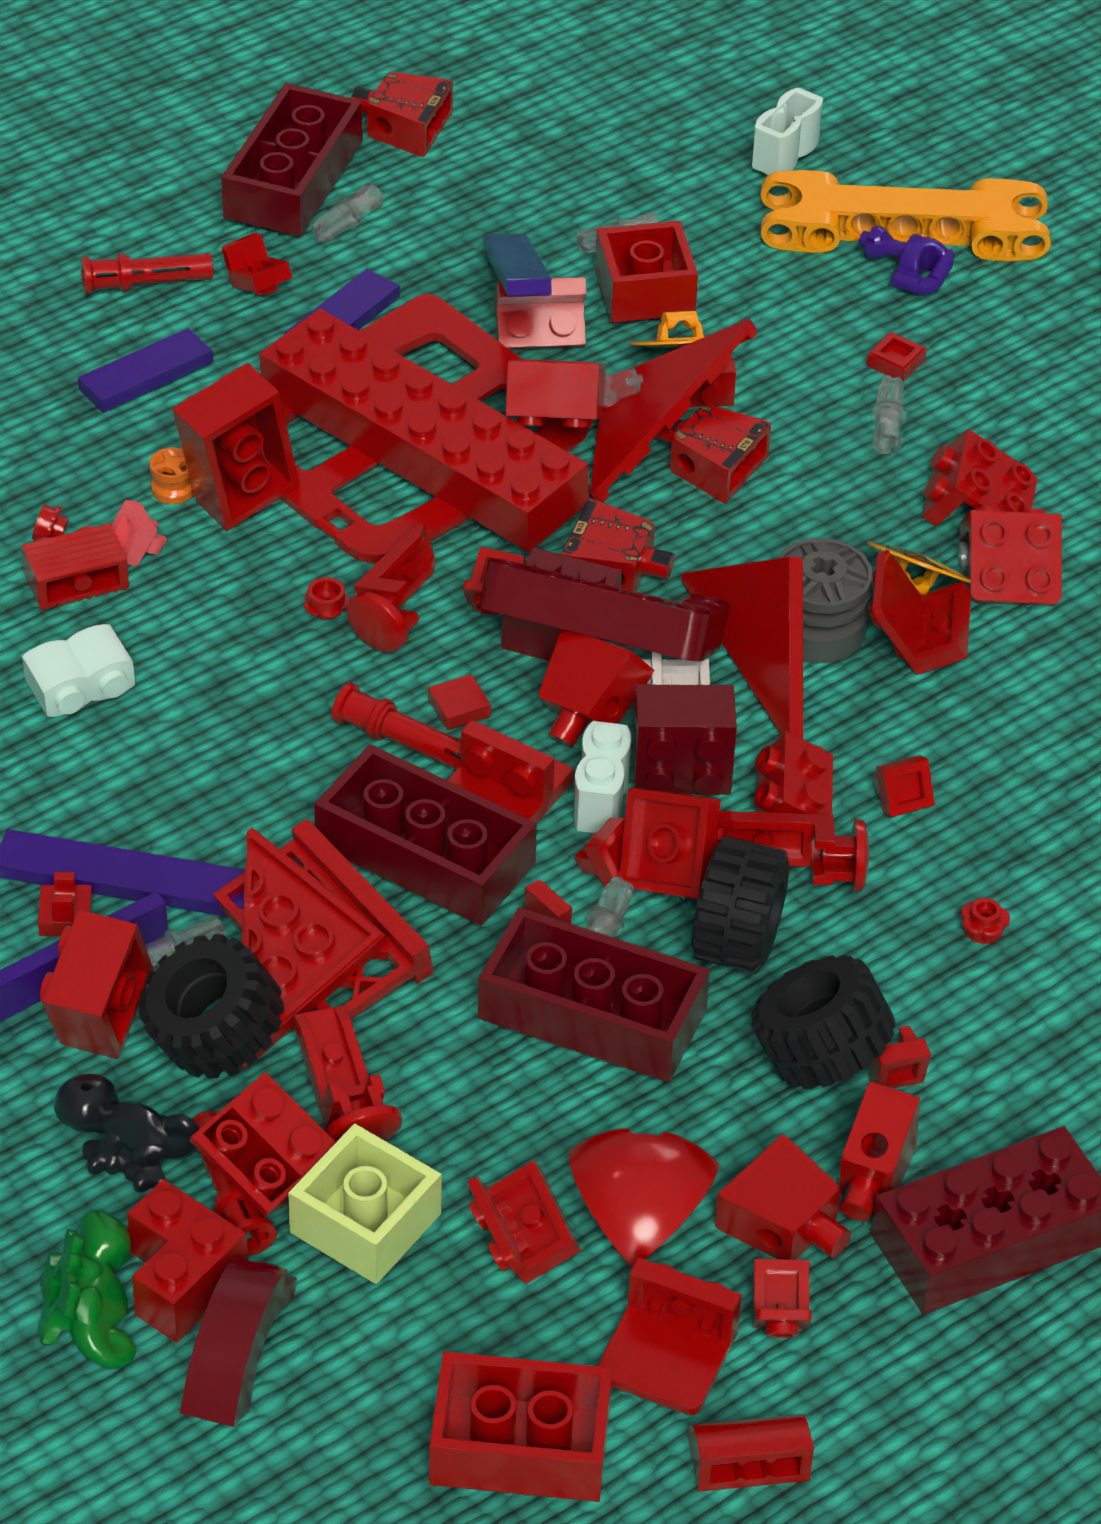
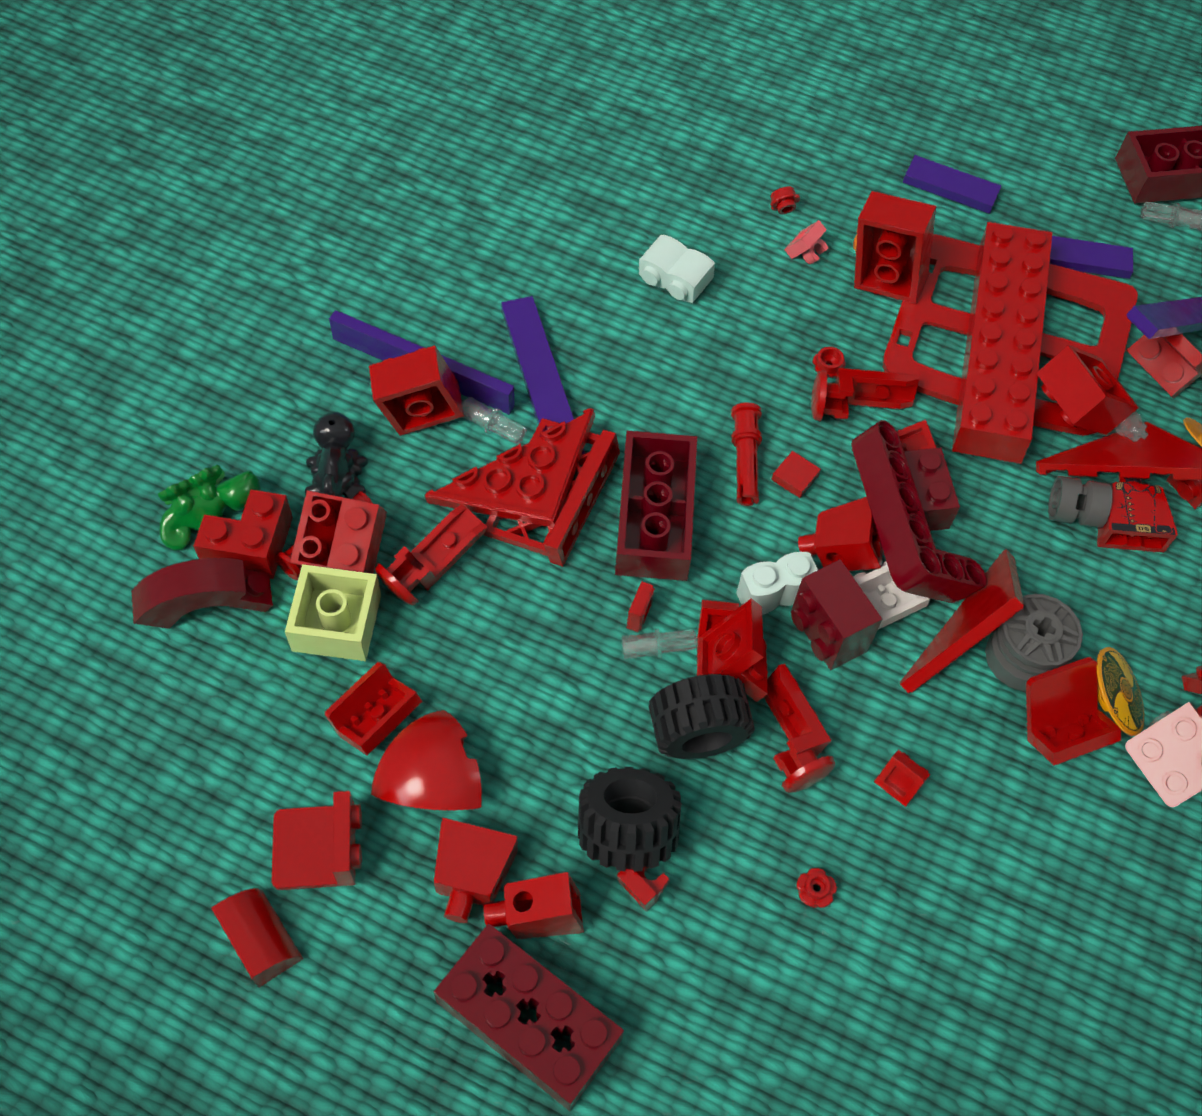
camera: 60 degrees right, 15 degrees up
red brick [21,523,129,611] -> none
red tile [38,872,93,936] -> none
red pin [80,253,213,295] -> none
black tyre [139,934,284,1079] -> none
red bracket [222,233,292,296] -> none
red brick [429,1351,613,1502] -> none
red bracket [447,720,574,823] -> none
dark red brick [478,907,710,1083] -> none
red torso [561,498,675,592] -> none
red bracket [753,1259,812,1338] -> none
red bracket [754,731,833,814] -> none
none -> dark grey wheel [1048,475,1112,528]

